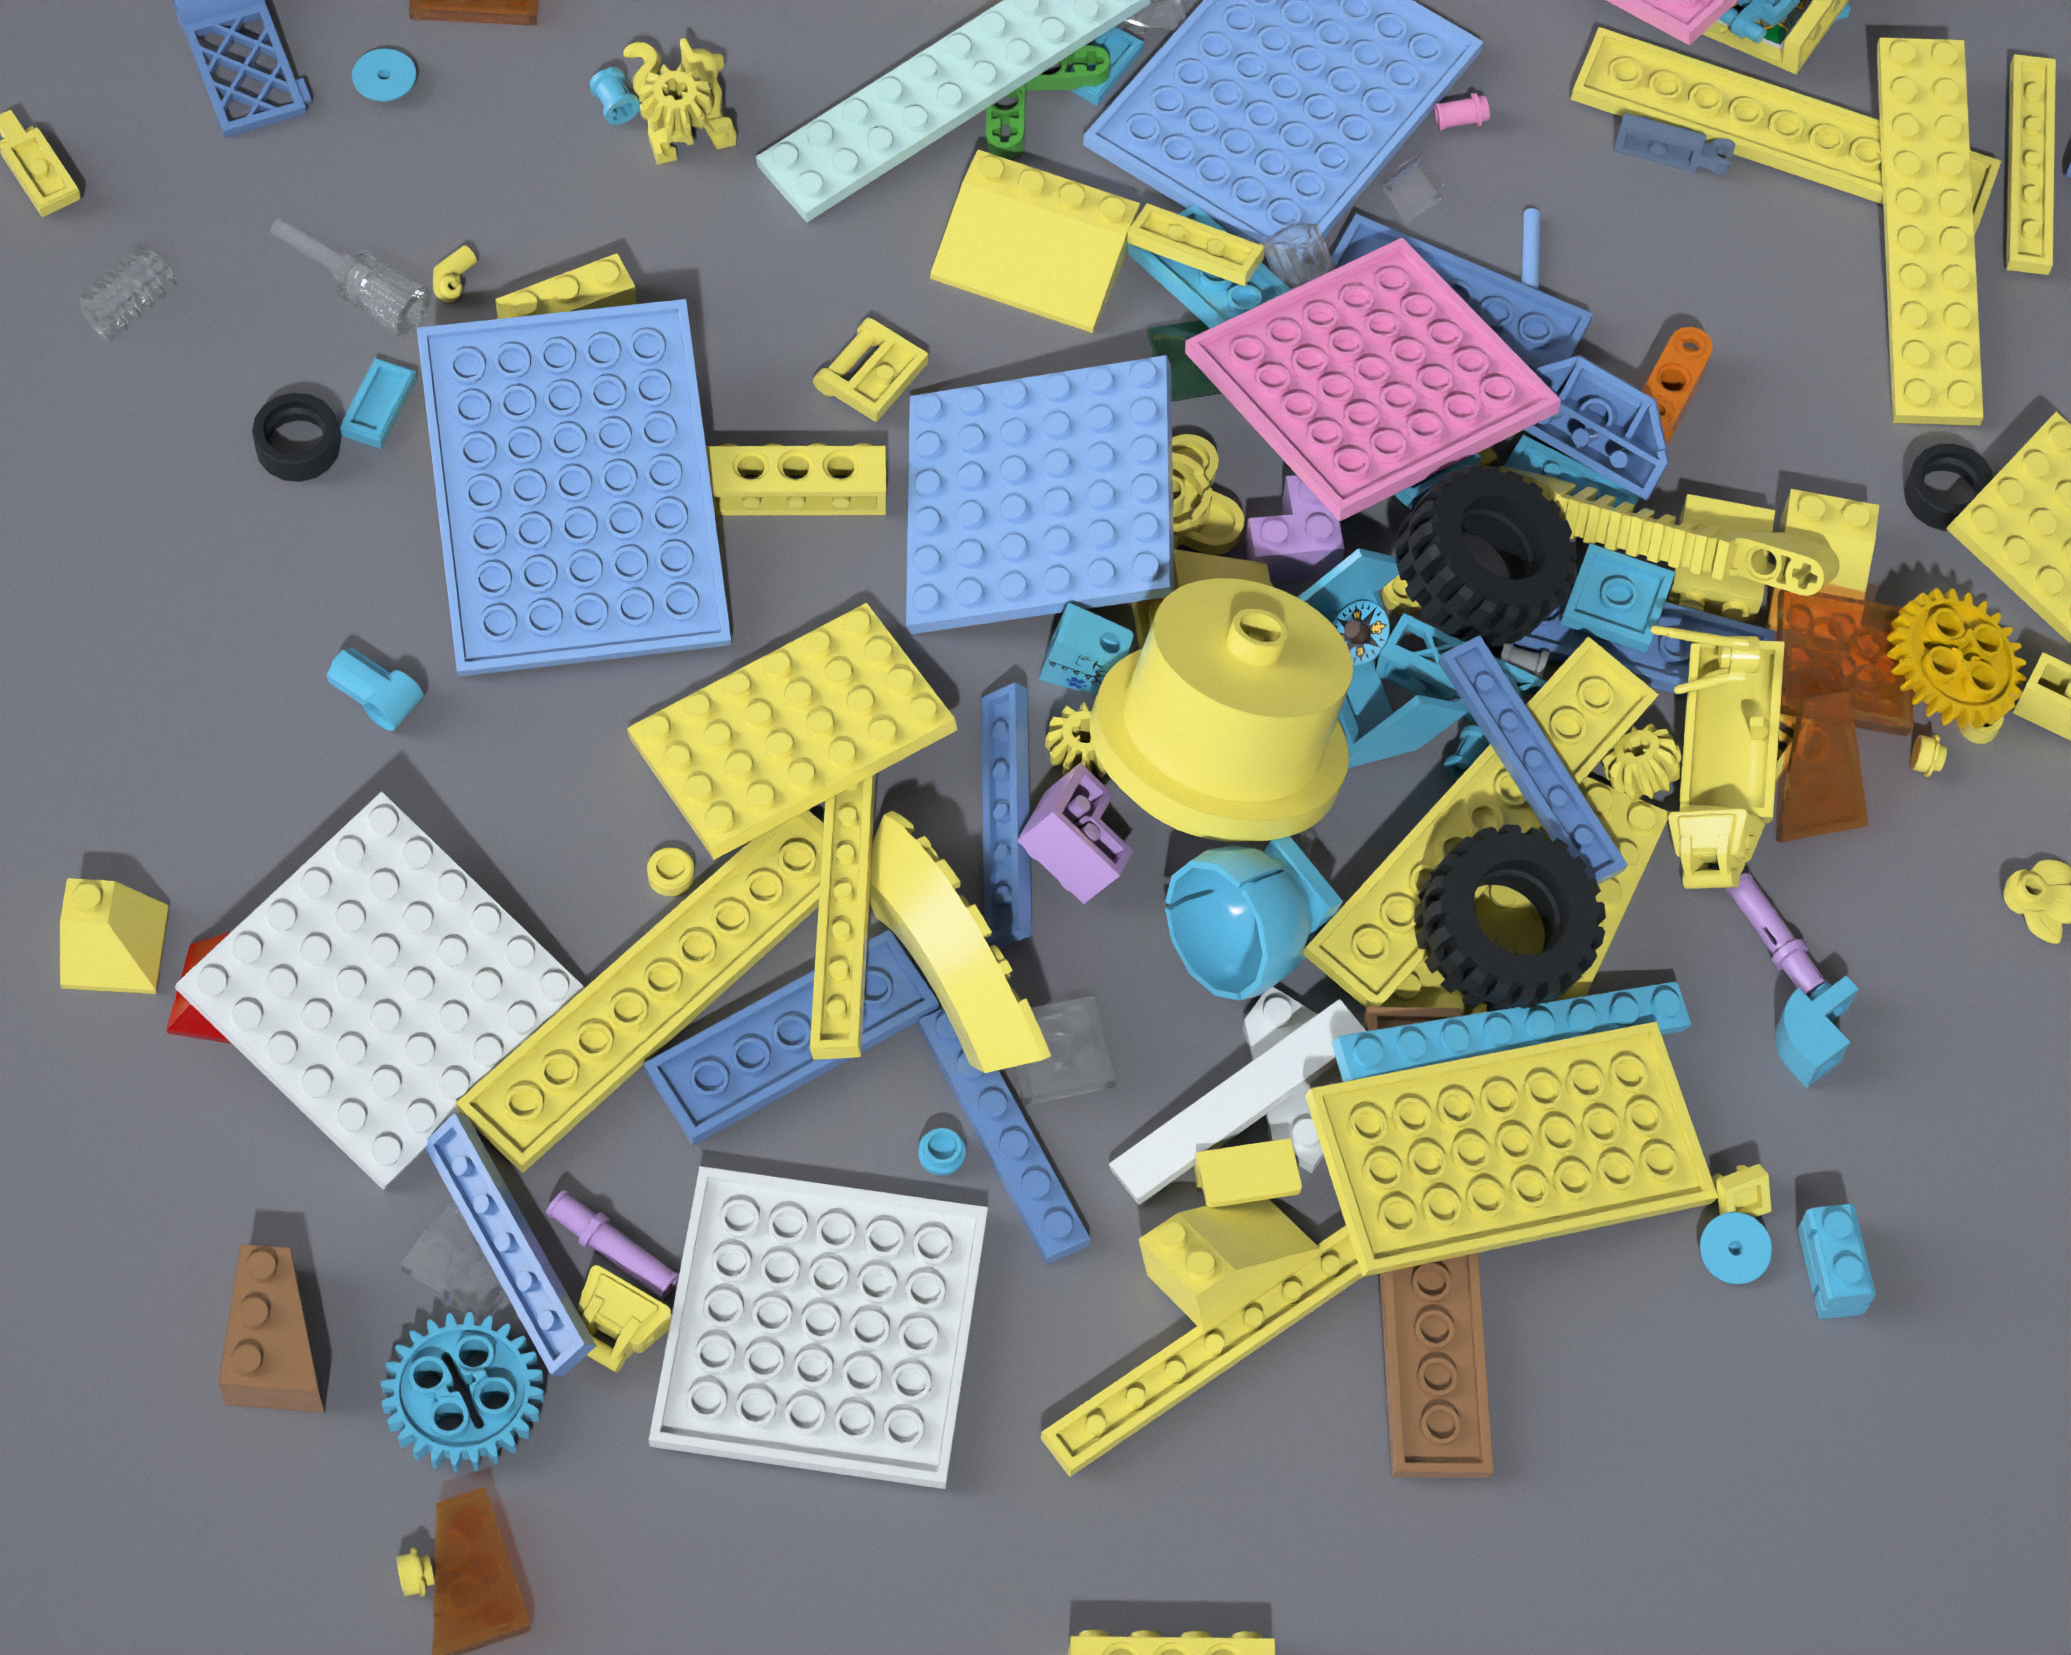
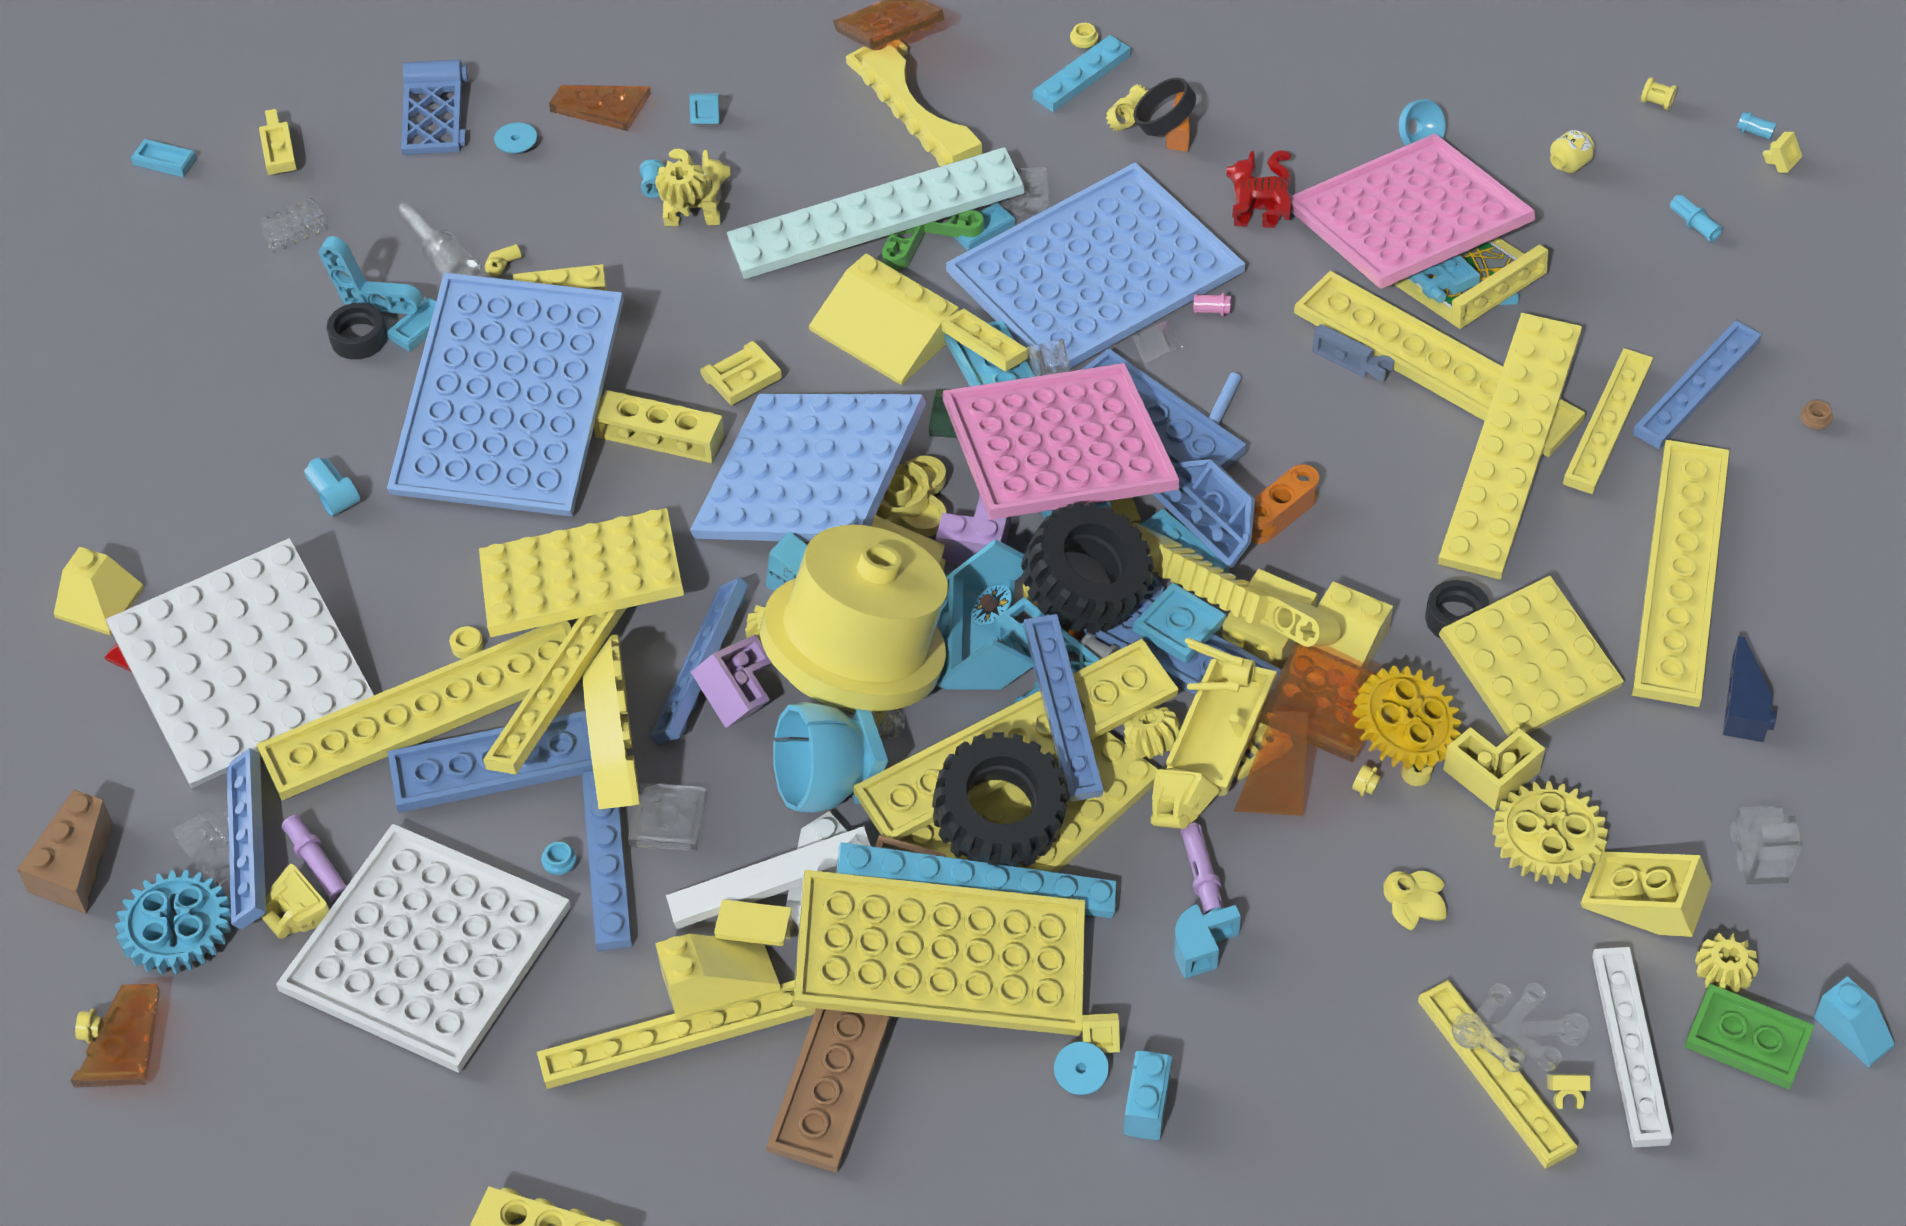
camera: 25 degrees right, 10 degrees down
none -> medium azure beam [319,236,423,314]

